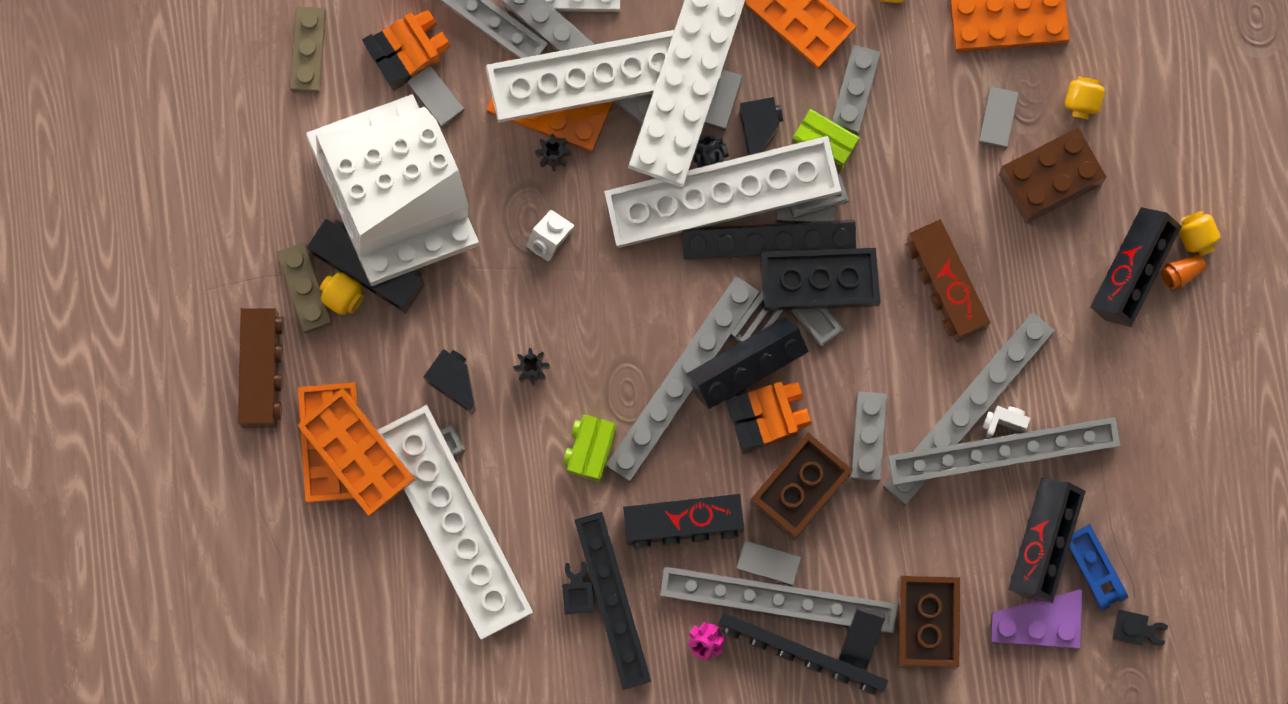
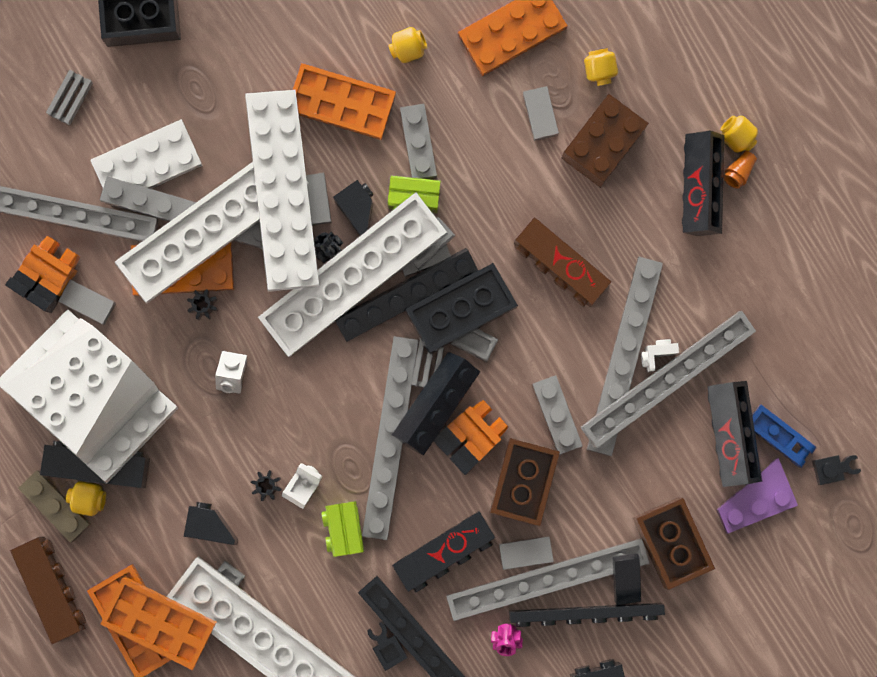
camera: 30 degrees left, 5 degrees up
none -> white bracket [282,463,322,509]

